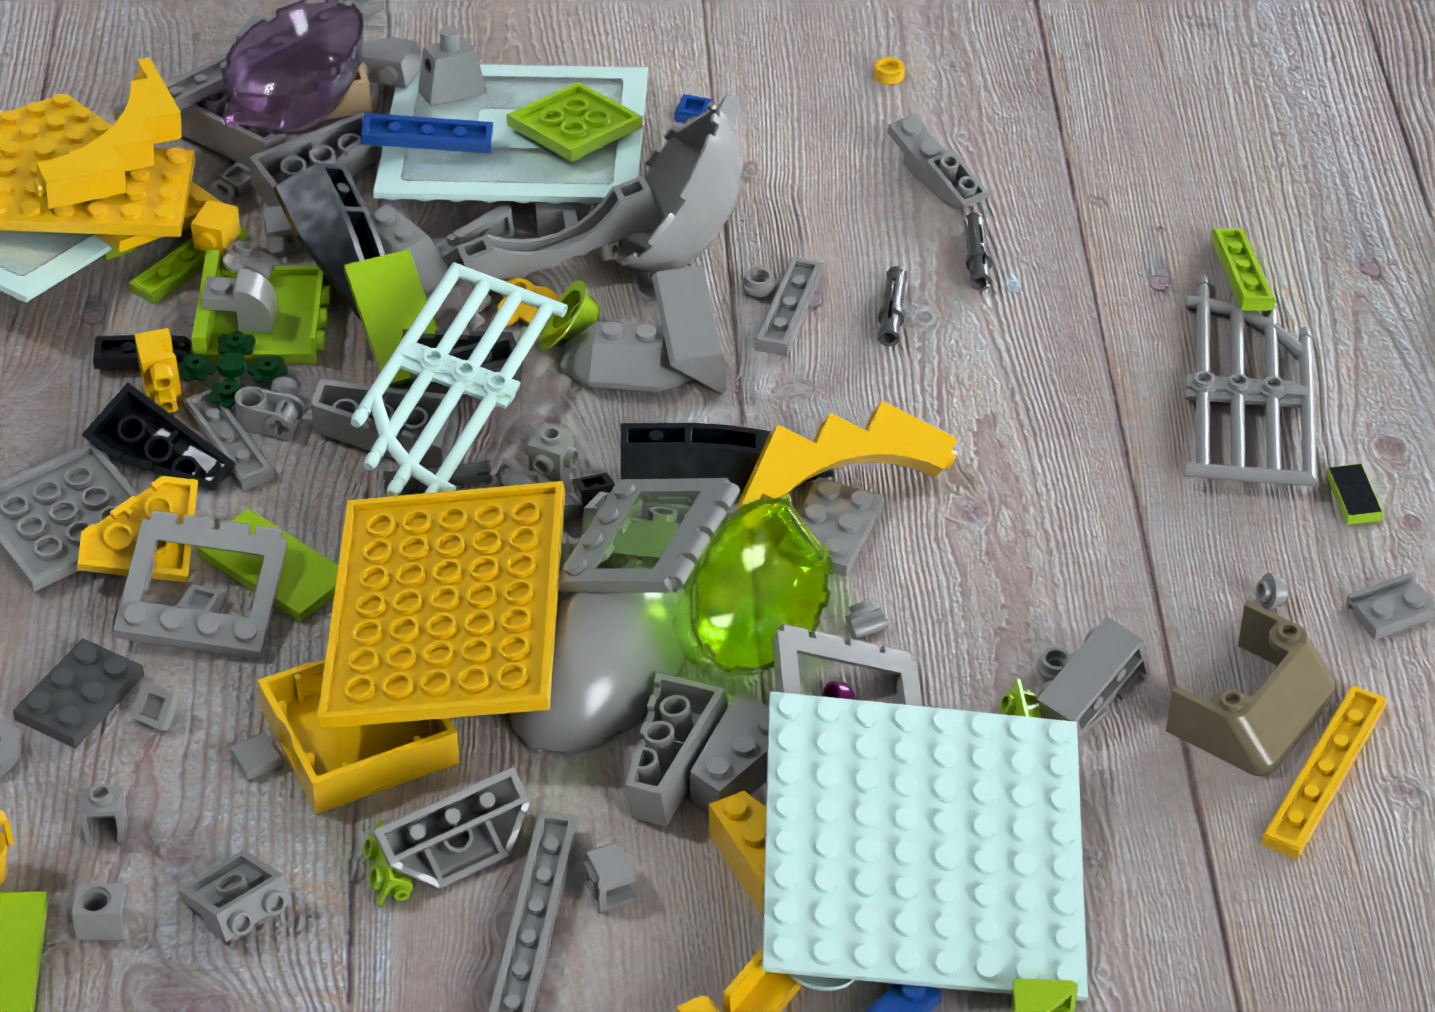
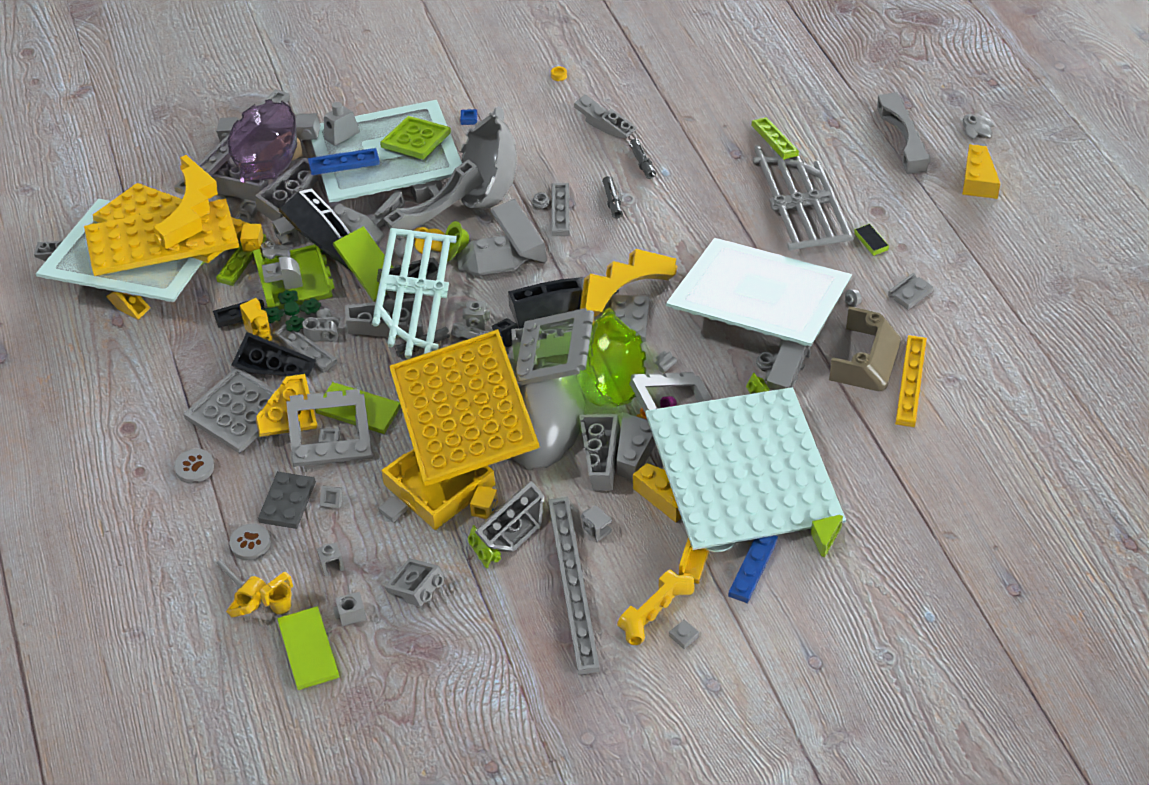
camera: 15 degrees left, 5 degrees up
none -> yellow brick [470,485,498,519]
none -> baseplate [666,238,852,346]

